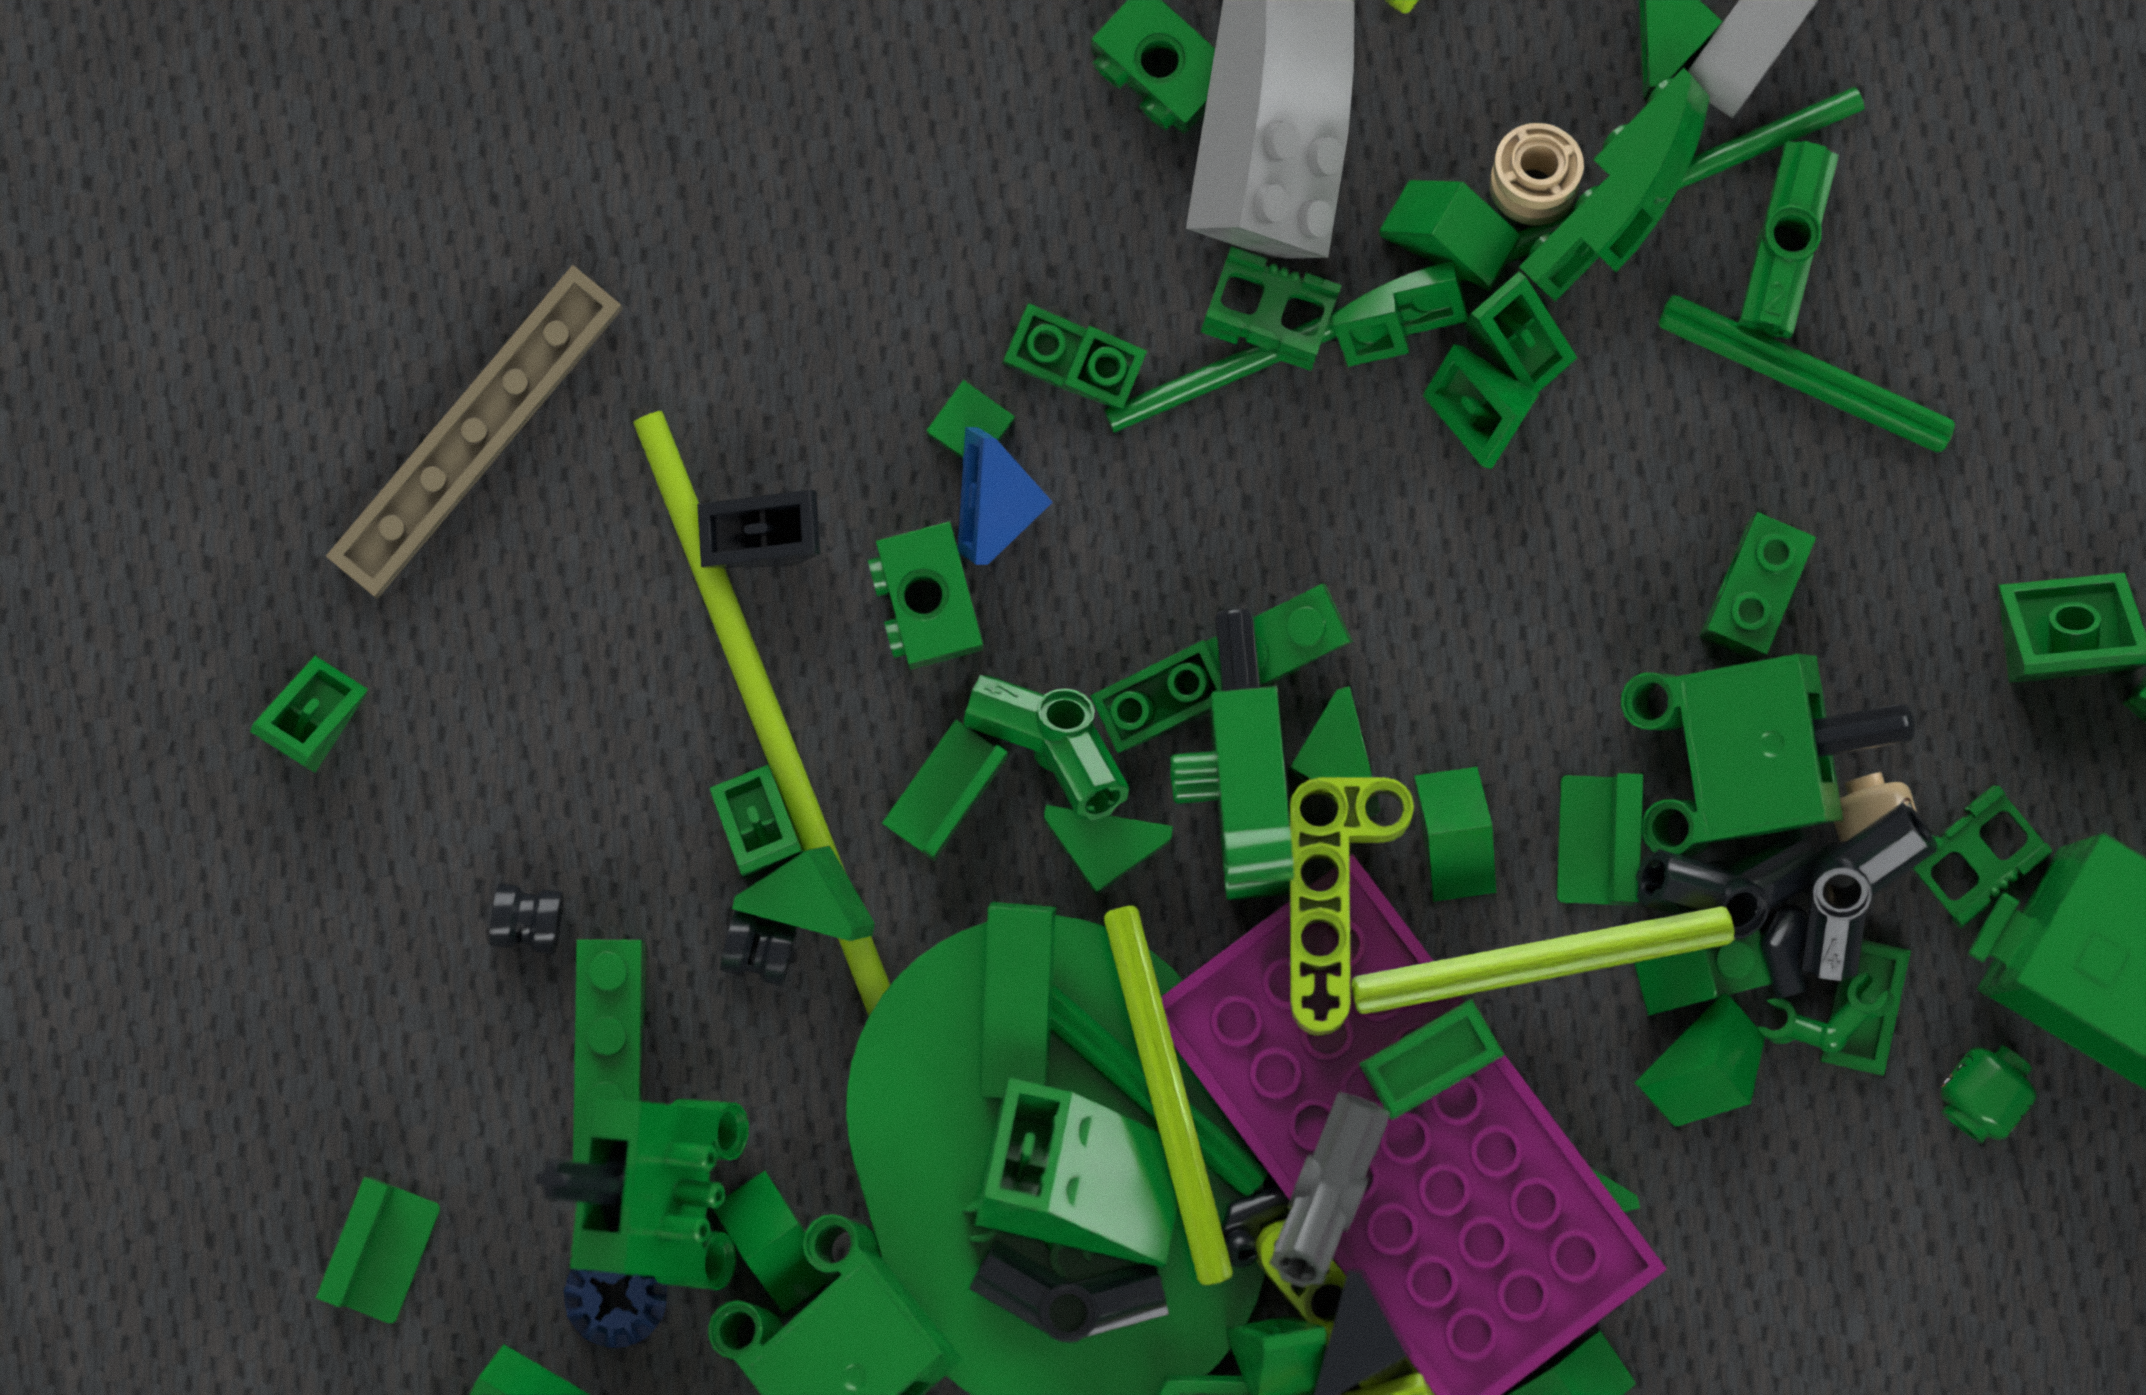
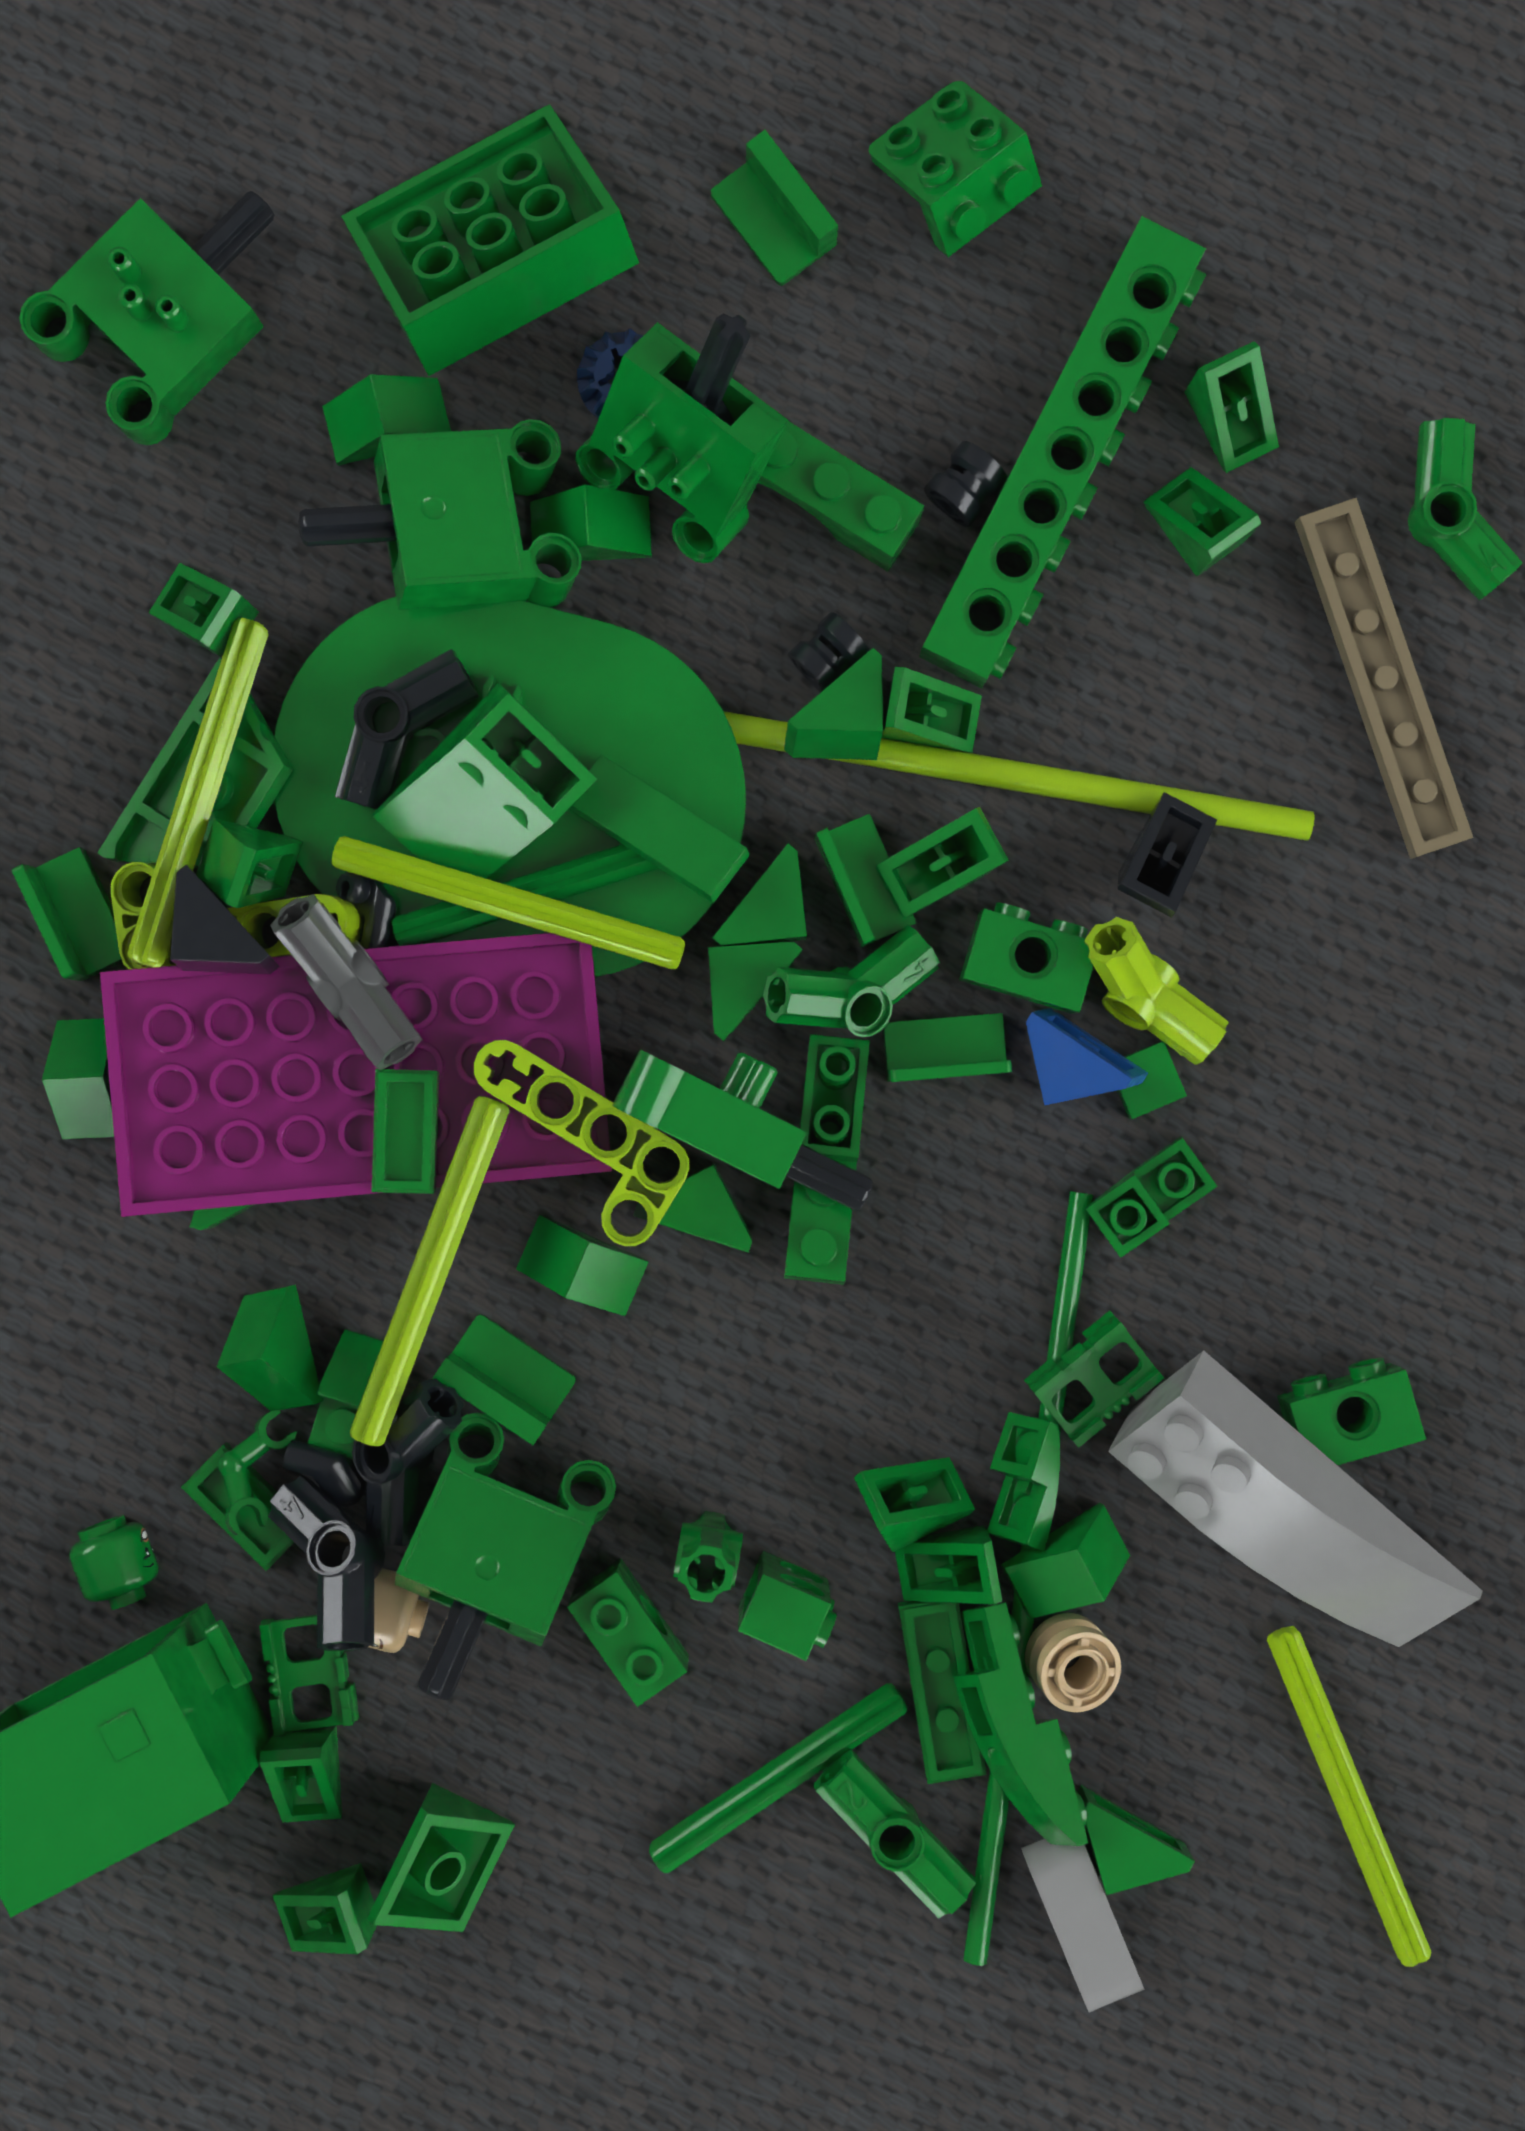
camera: 125 degrees right, 5 degrees up
none -> green slope [259,1726,342,1823]
none -> green piece [673,1511,743,1603]
none -> green slope [712,844,807,947]
none -> green brick [738,1550,837,1661]
none -> green bracket [869,81,1042,257]
none -> green slope [876,807,1009,918]
none -> green panel [883,1013,1012,1082]
none -> green tile [898,1601,987,1784]
none -> green brick [919,216,1207,689]
none -> lime piece [1085,917,1229,1065]
none -> green slope [1143,467,1261,577]
none -> green piece [1408,418,1523,601]

